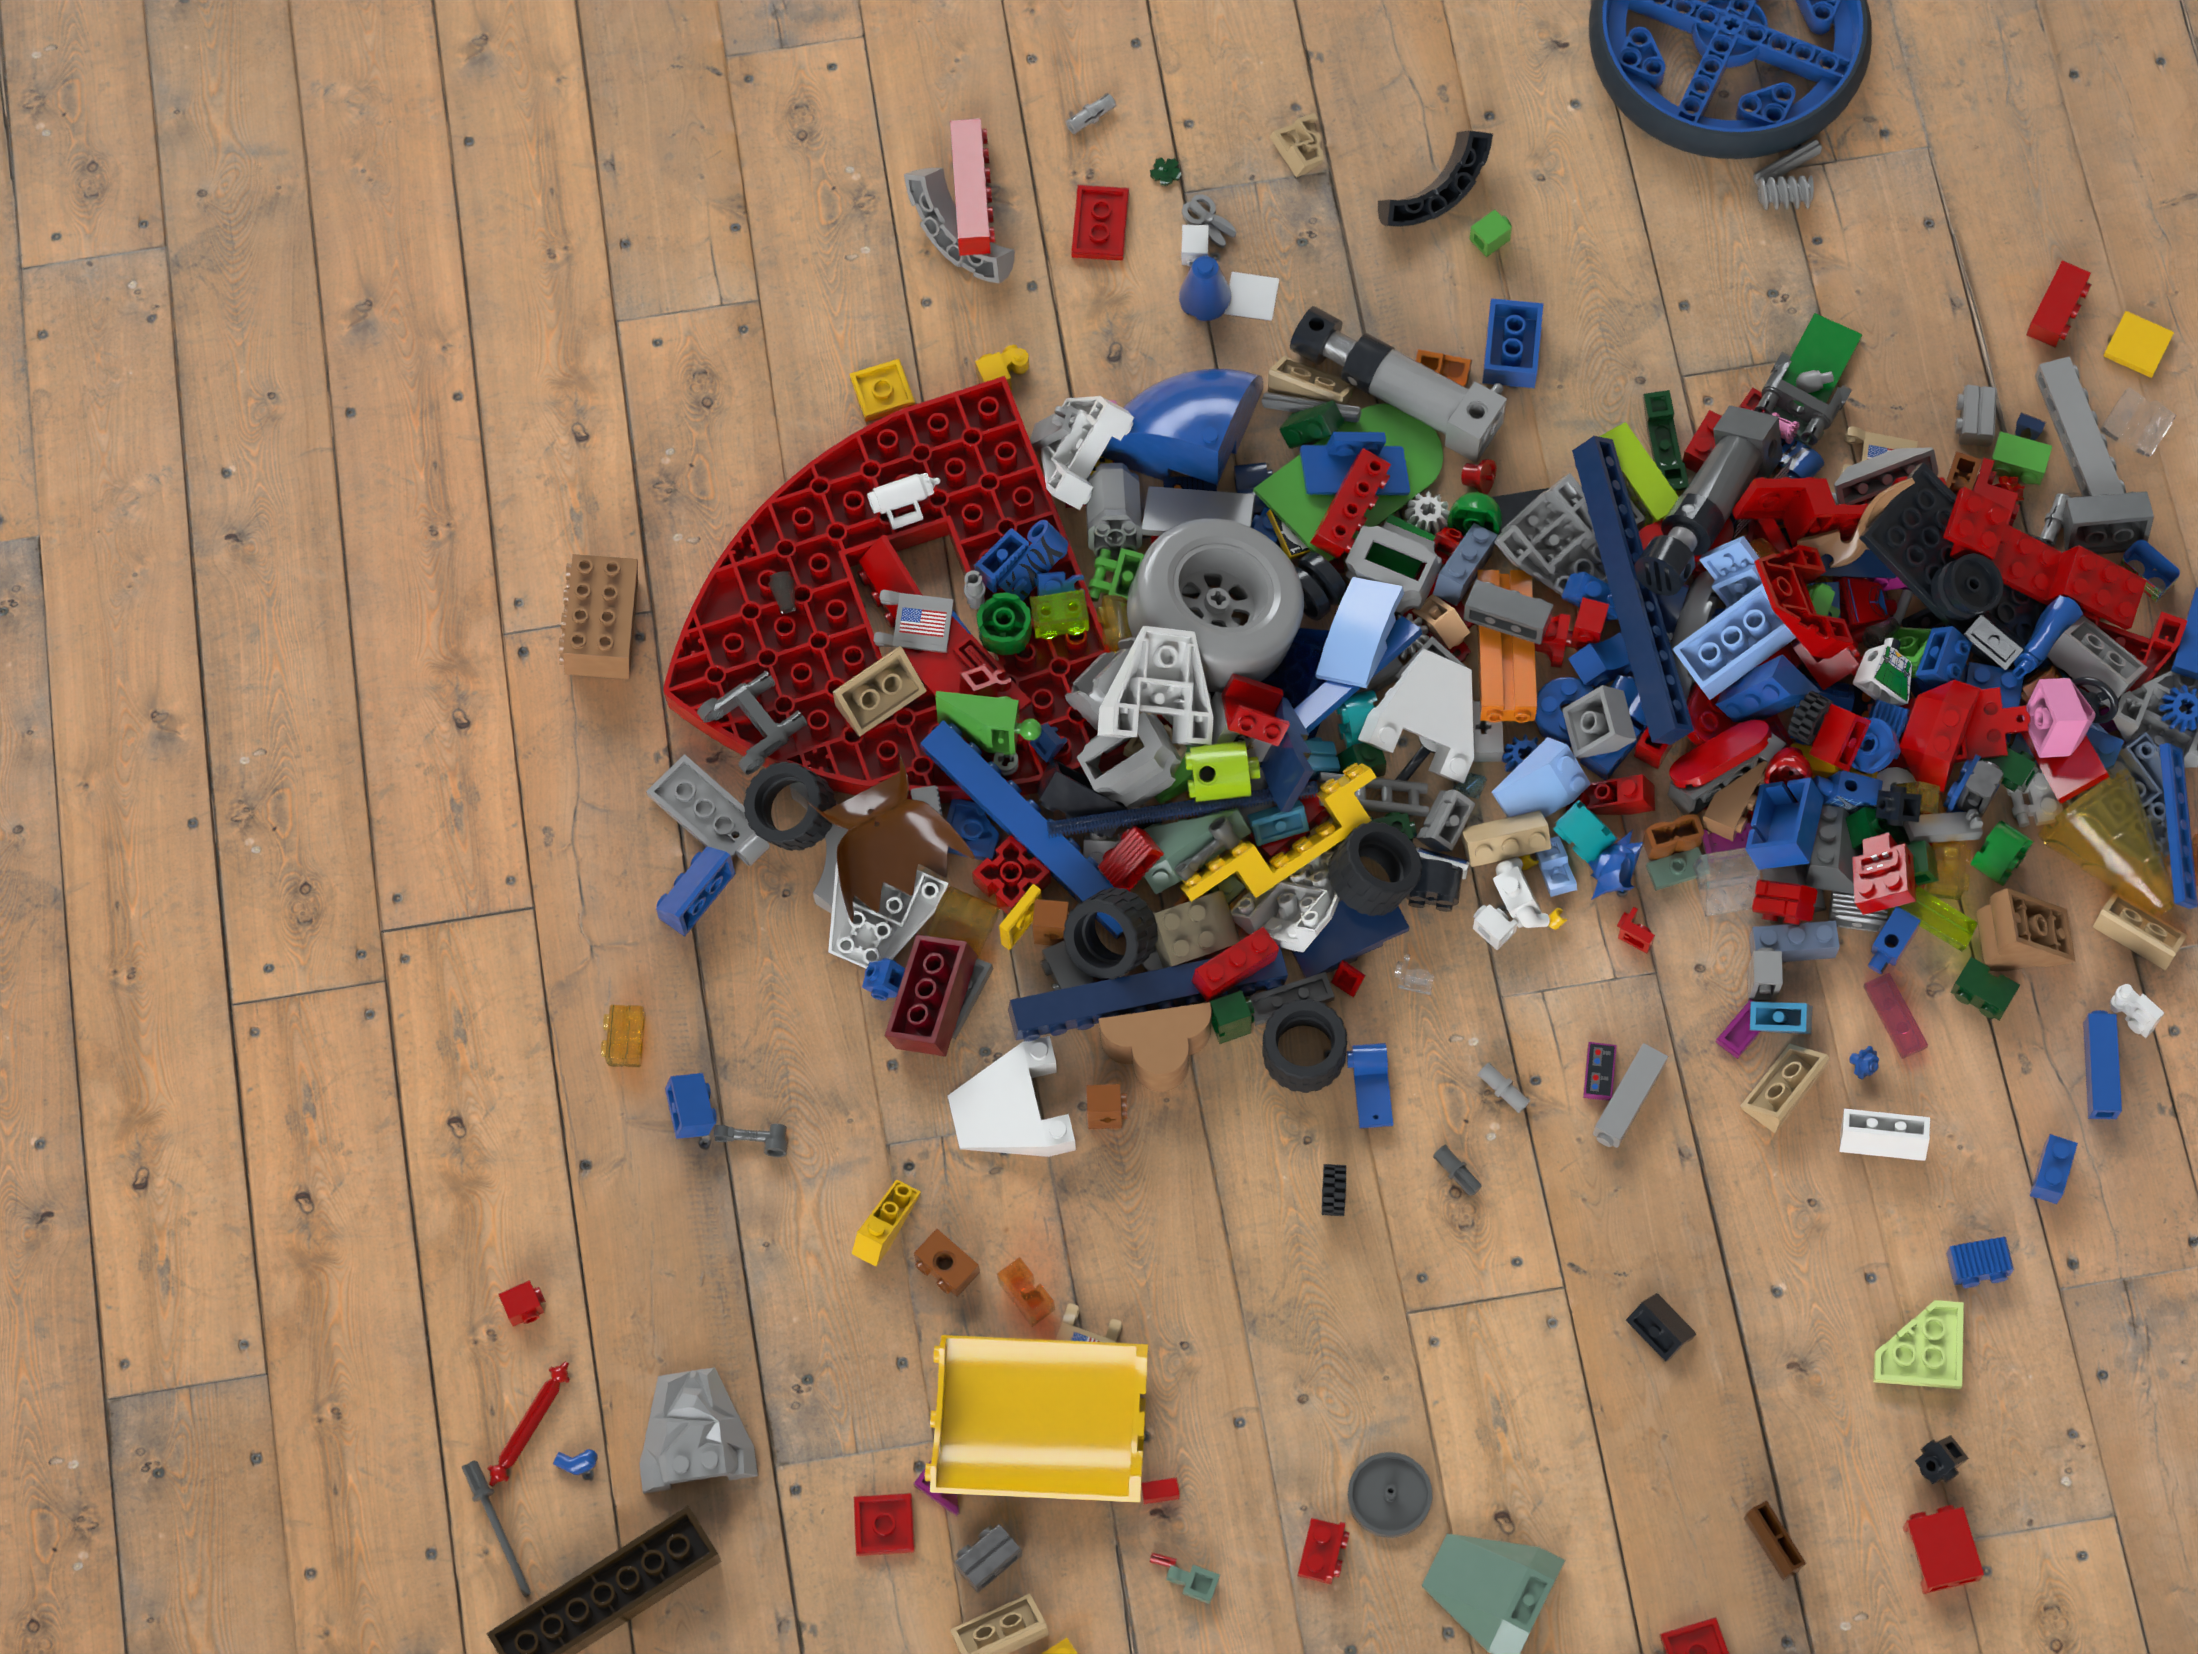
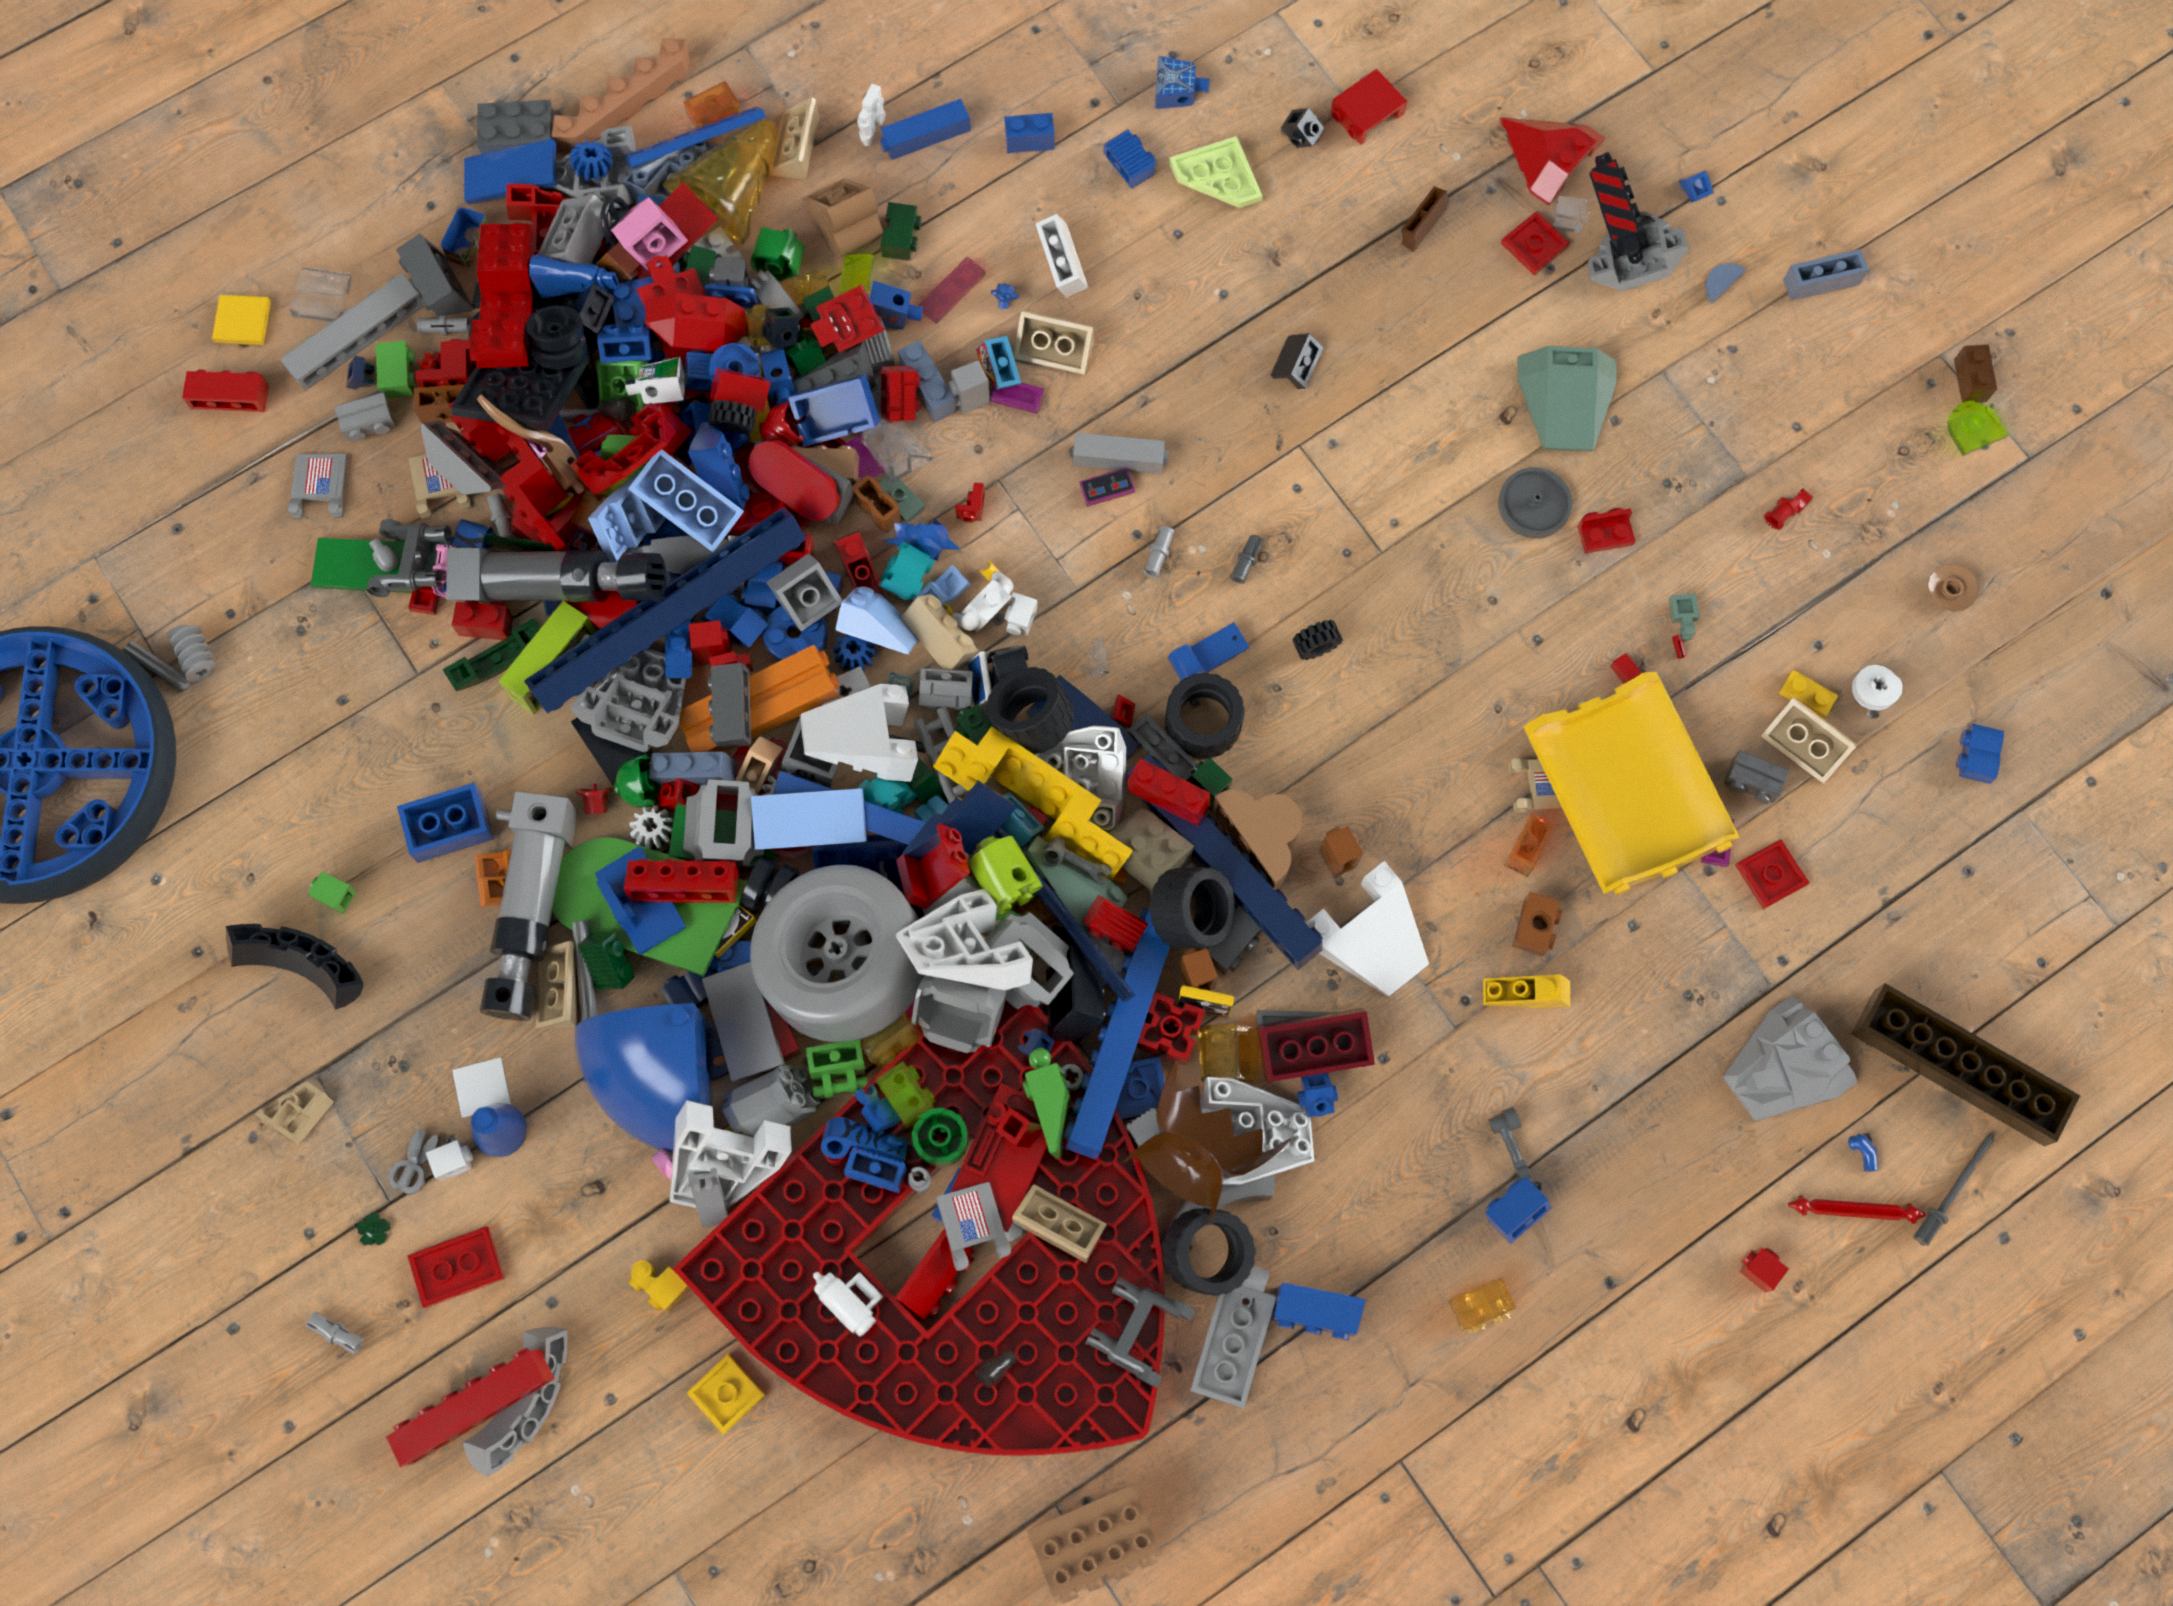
camera: 120 degrees left, 5 degrees up
none -> light grey flag [288,454,348,518]
none -> blue torso [1155,56,1209,109]

